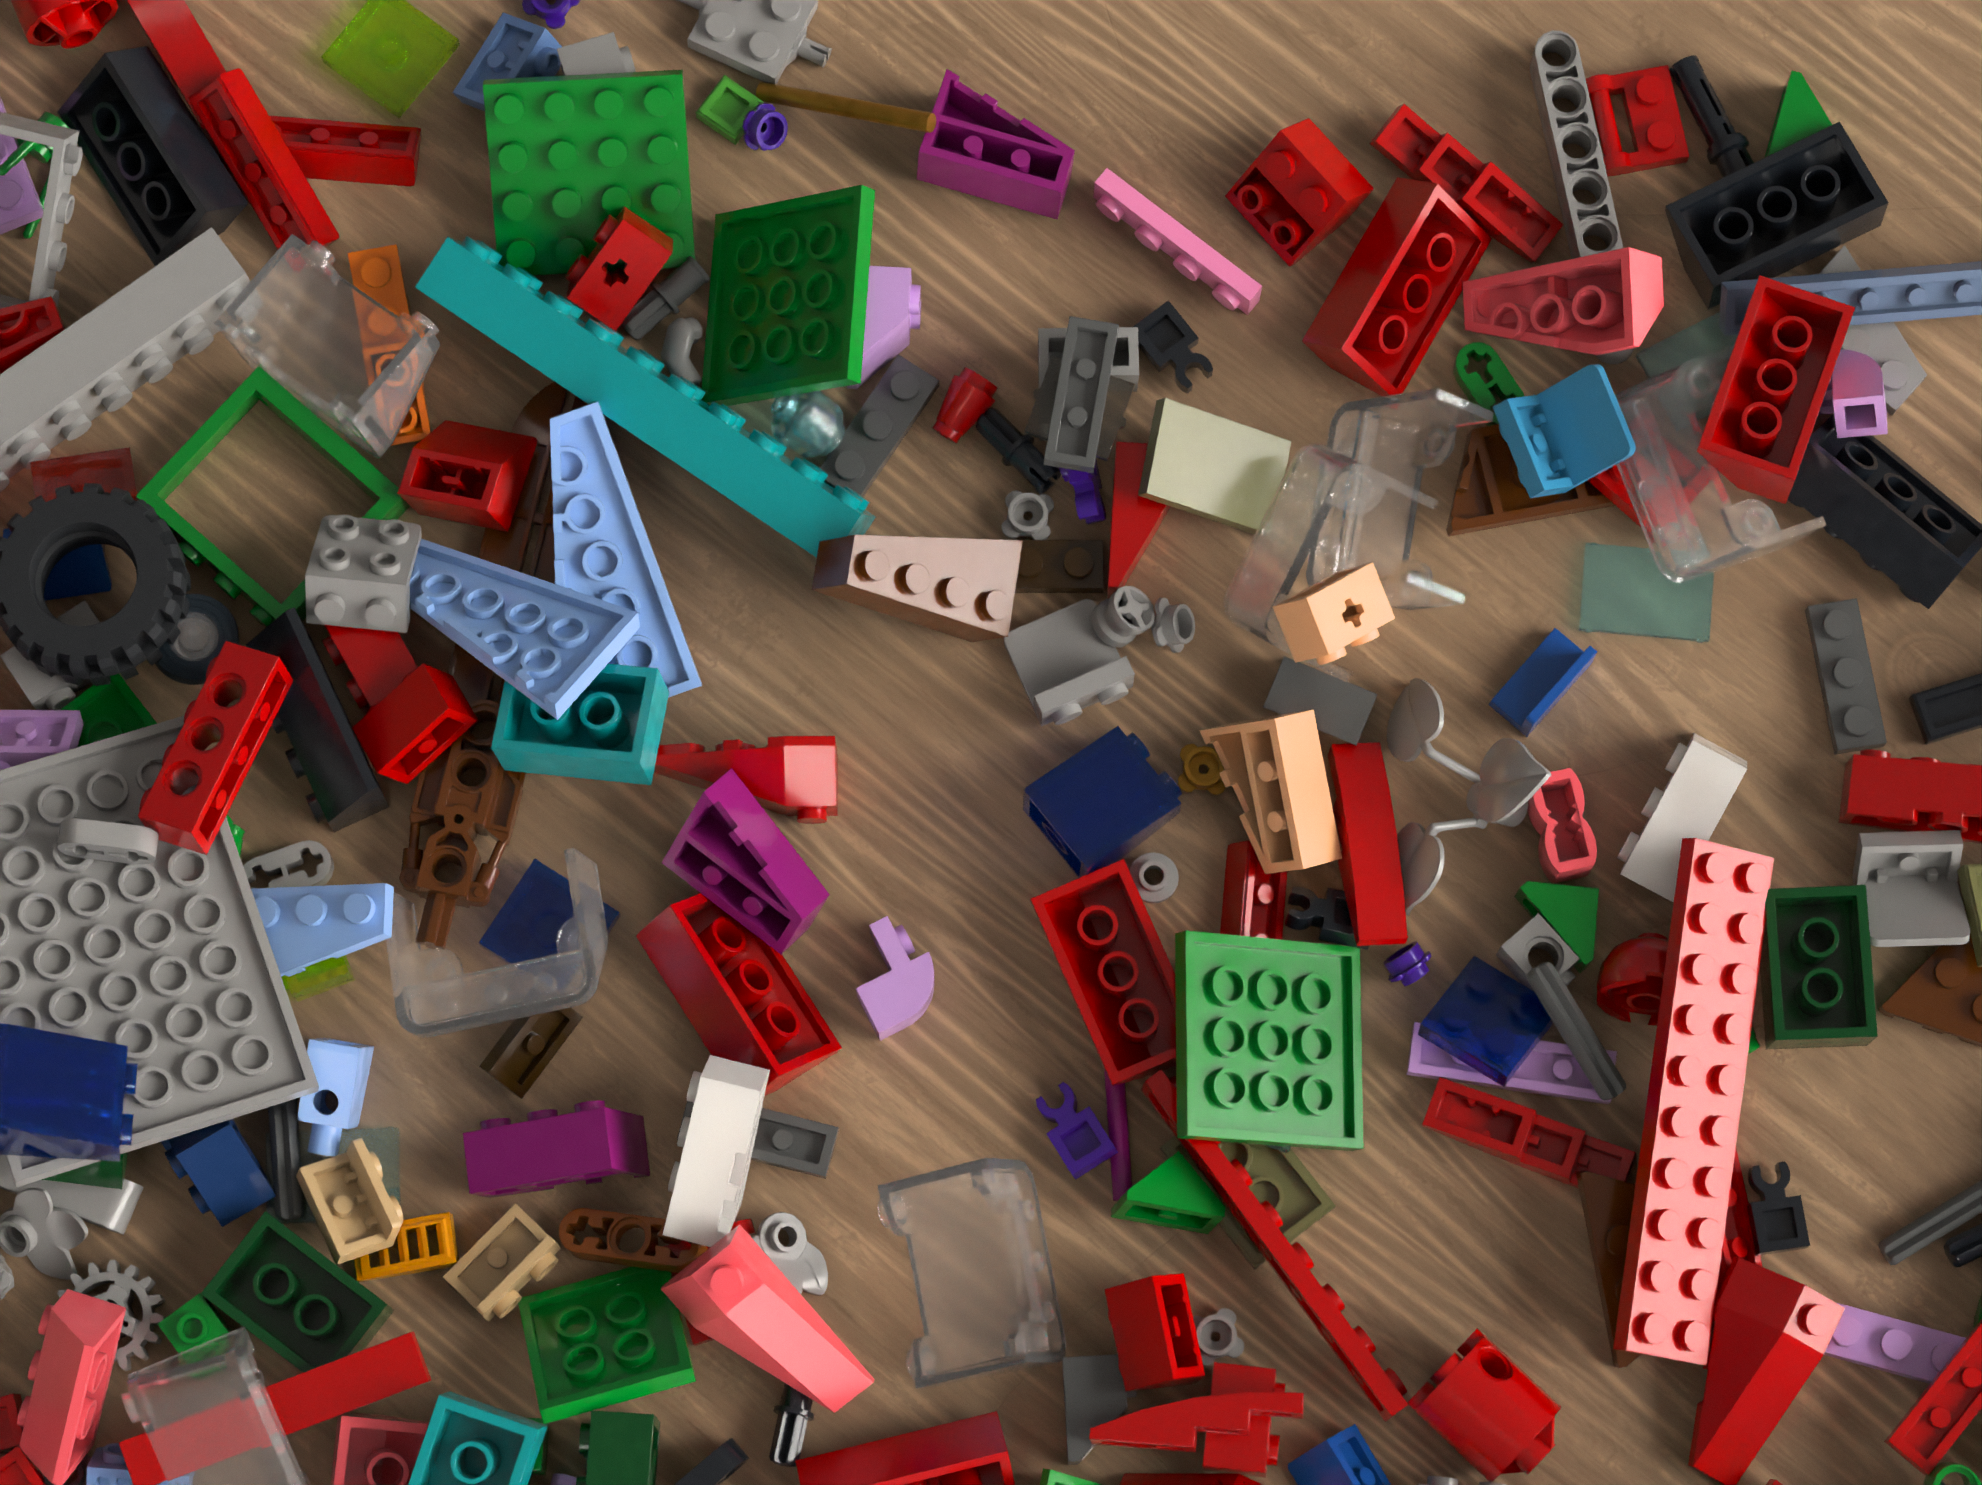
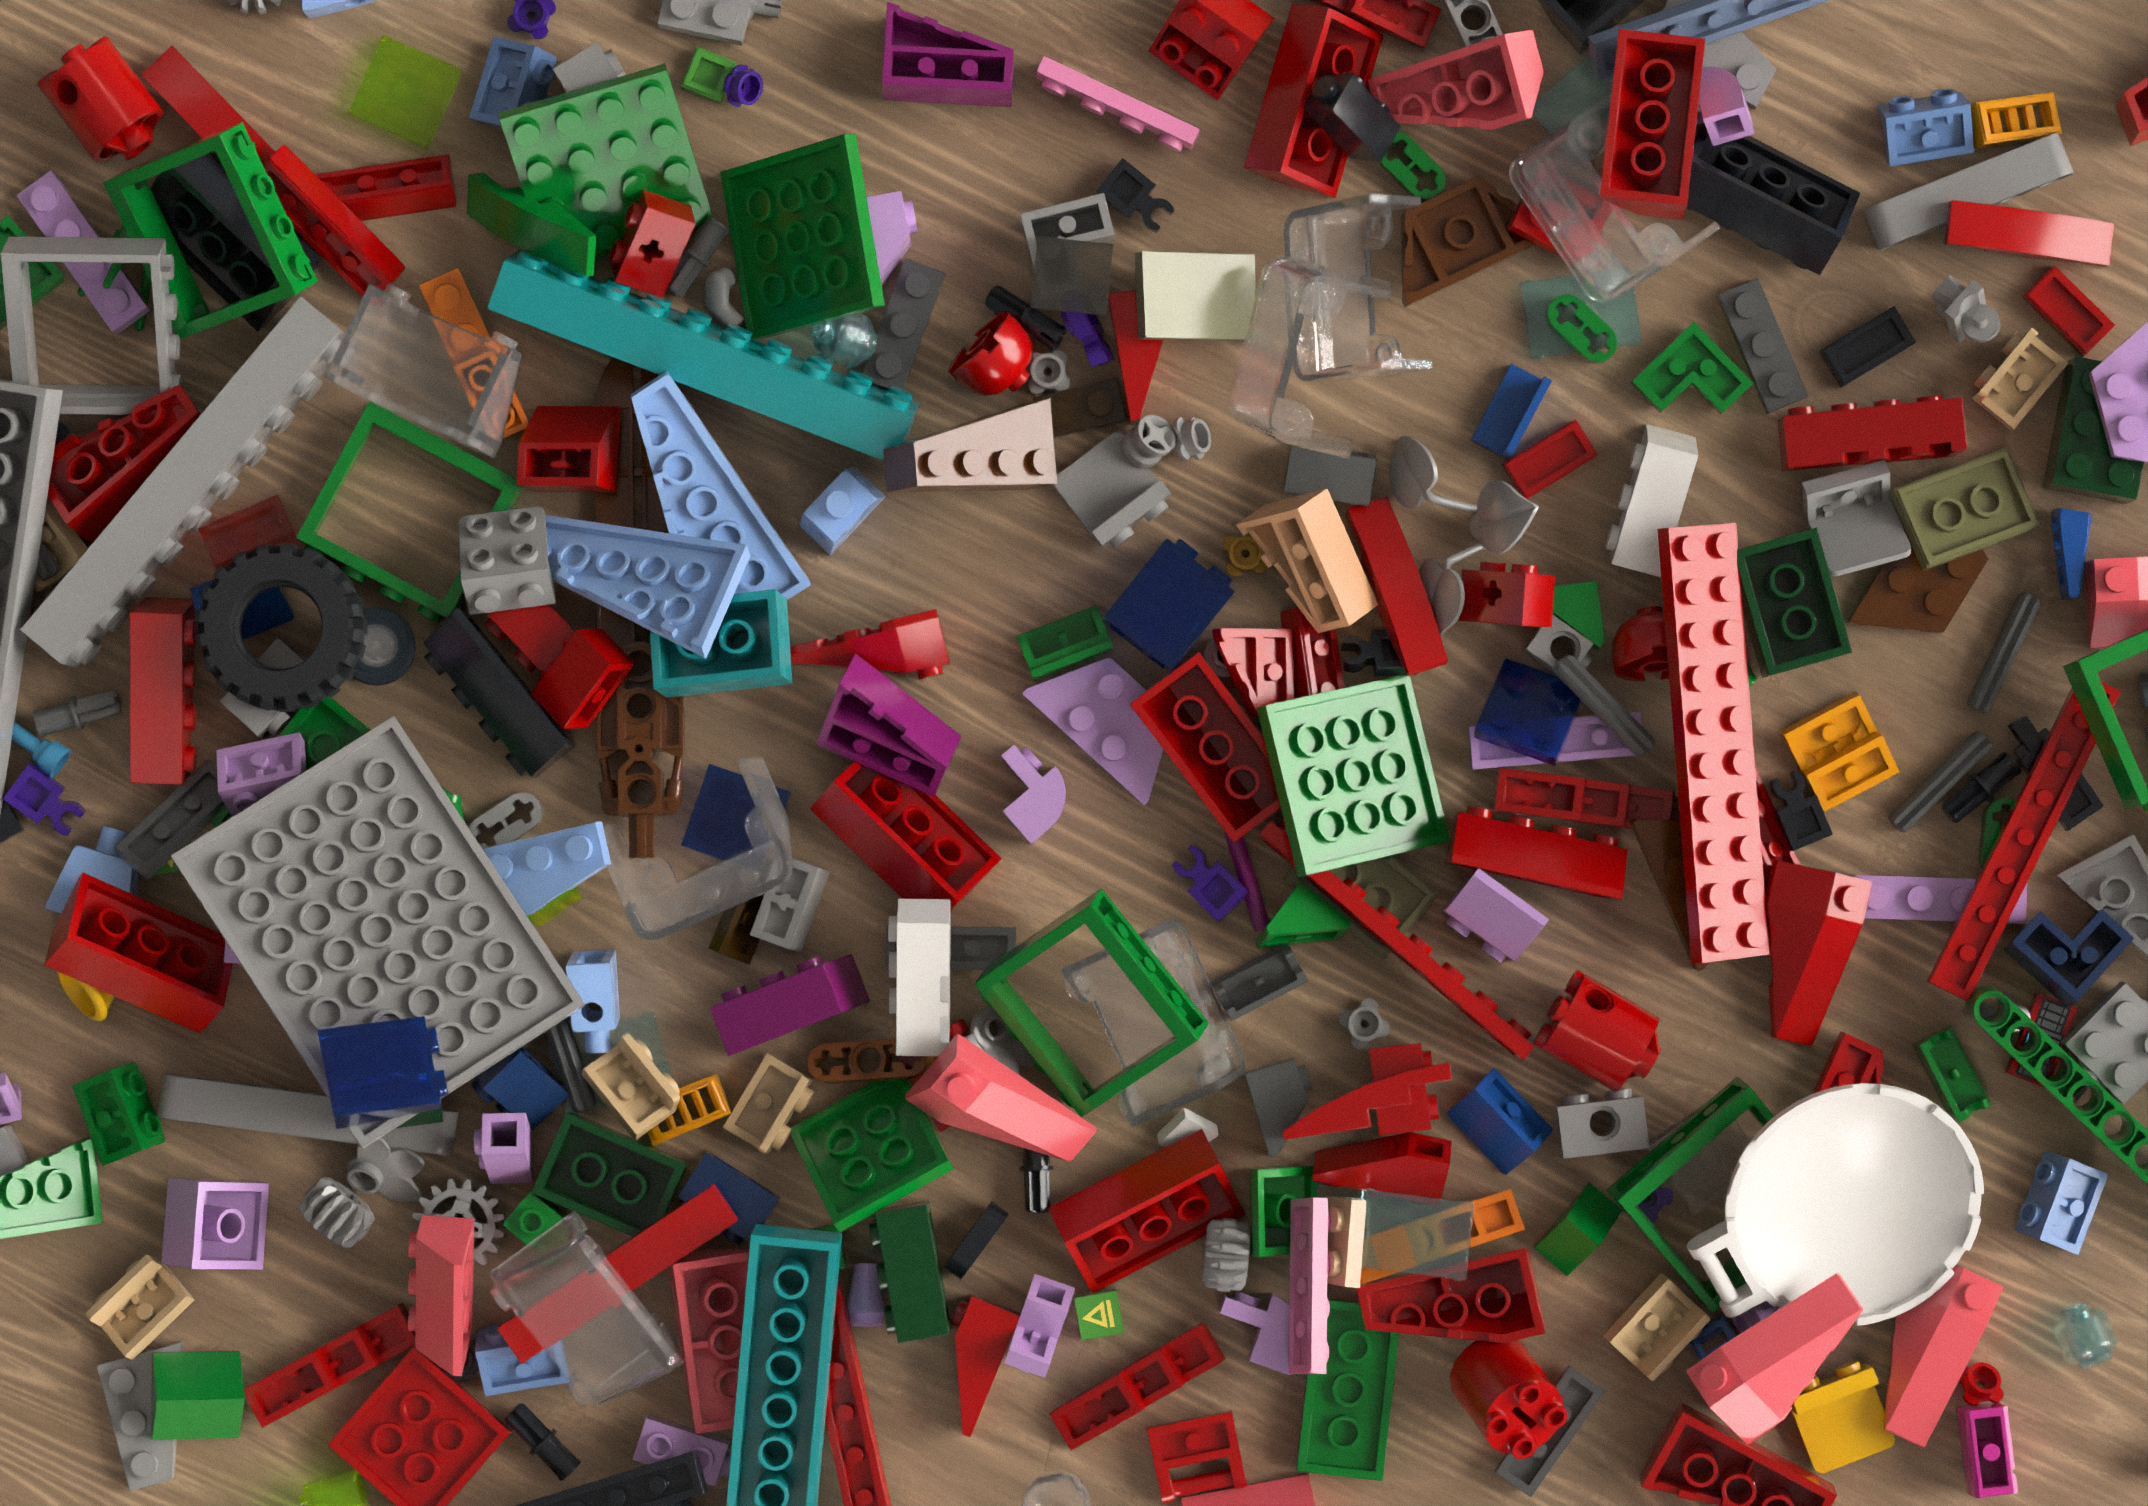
camera: 15 degrees left, 10 degrees up
light grey beam [57,818,159,864] -> none
red brick [138,641,294,855] -> none
pearl gold bar [756,82,936,133] -> none
red cone [932,367,998,444] -> none
dark grey plate [1044,316,1119,473] -> none
red slope [1104,1273,1205,1392] -> none
light nougat brick [1273,562,1395,665] -> none
dark purple plate [1383,941,1432,986] -> none
dark azure bracket [1493,364,1636,498] -> none
coral brick [1527,768,1597,884] -> none
none -> green window [103,122,318,339]
none -> green slope [467,172,596,277]
none -> lavender brick [474,1113,535,1184]
none -> dark blue brick [678,1151,781,1245]
none -> light grey hinge [750,854,830,953]
none -> light blue torso [799,467,886,555]
none -> red cylinder [948,311,1033,396]
none -> green window [974,888,1209,1117]
none -> green hinge [1016,605,1113,680]
none -> lavender wing [1022,657,1163,805]
none -> white tile [1157,1108,1219,1147]
none -> dark grey hinge [1210,945,1308,1021]
none -> wing [1212,628,1294,716]
none -> black brick [1303,72,1401,161]
none -> lavender slope [1442,868,1549,963]
none -> red slope [1445,806,1628,900]
none -> red brick [1458,562,1555,627]
none -> red tile [1502,419,1598,499]
none -> green beam [1546,294,1618,364]
none -> green plate [1630,322,1753,415]
none -> light orange slope [1780,691,1900,812]

